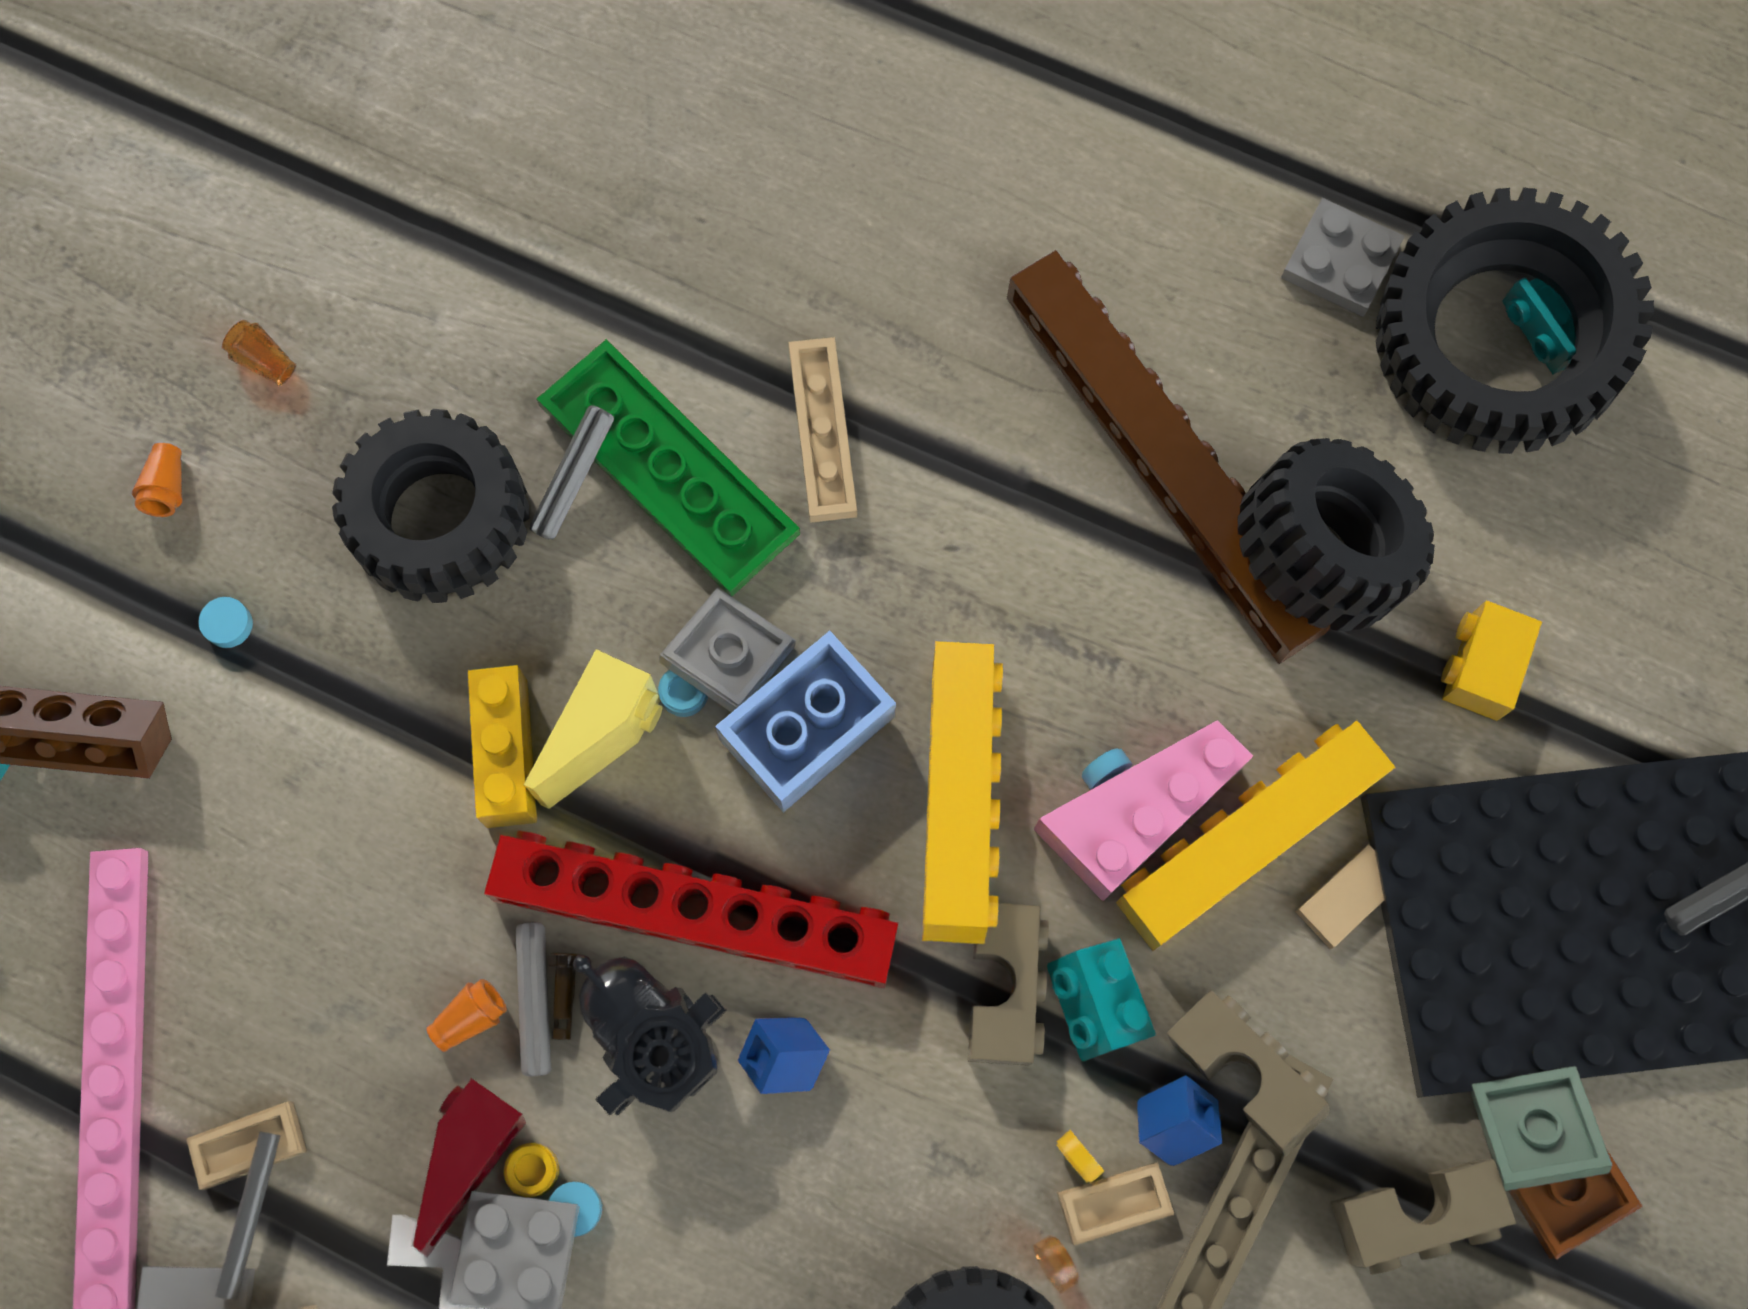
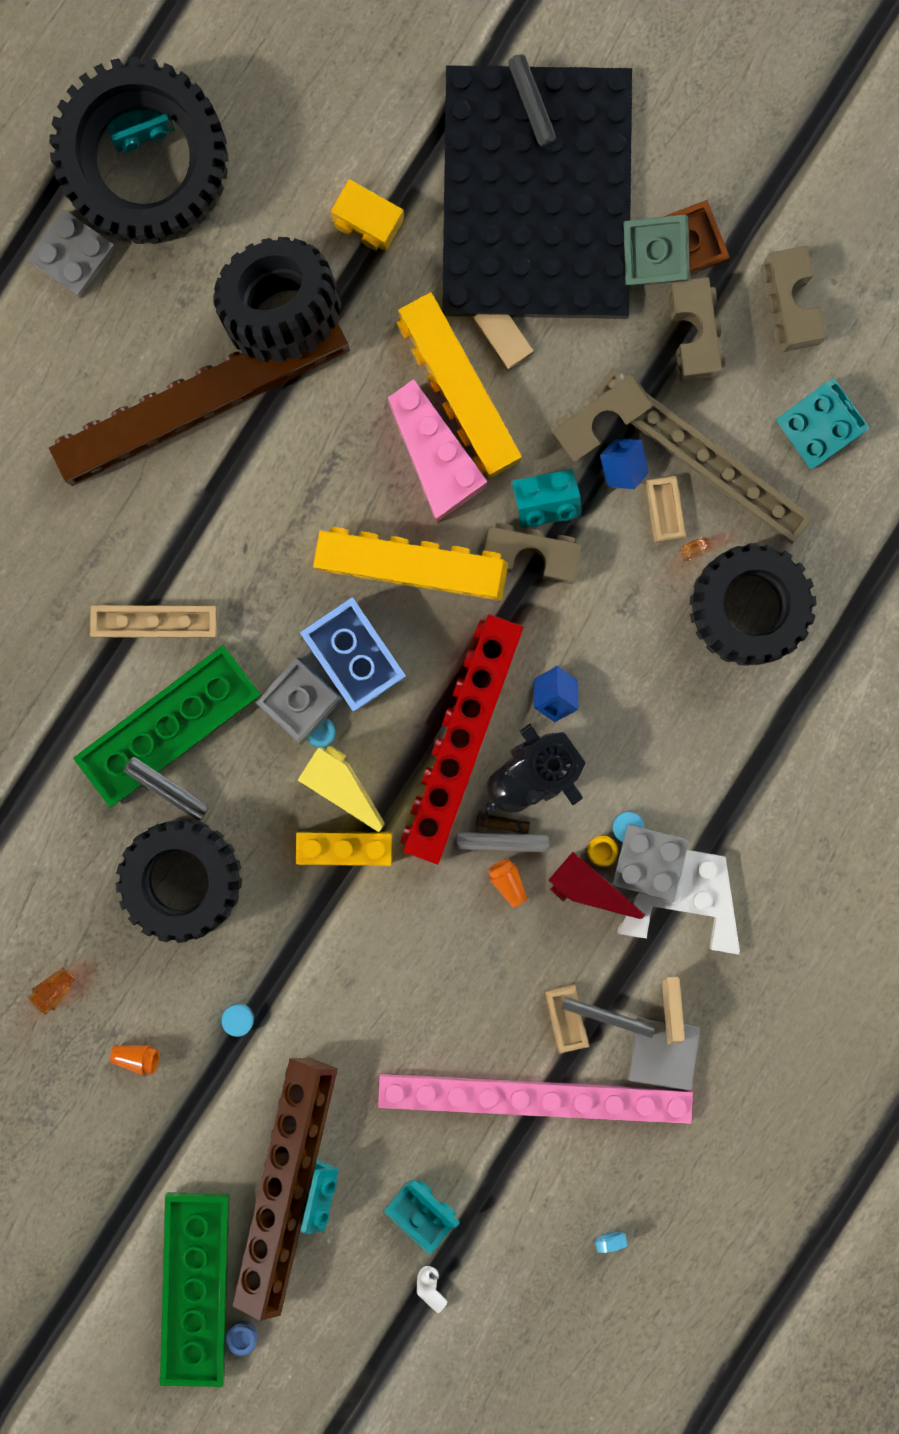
camera: 80 degrees left, 15 degrees up
yellow tile [1056,1129,1105,1183] -> none
medium azure tile [1082,748,1132,790] -> none

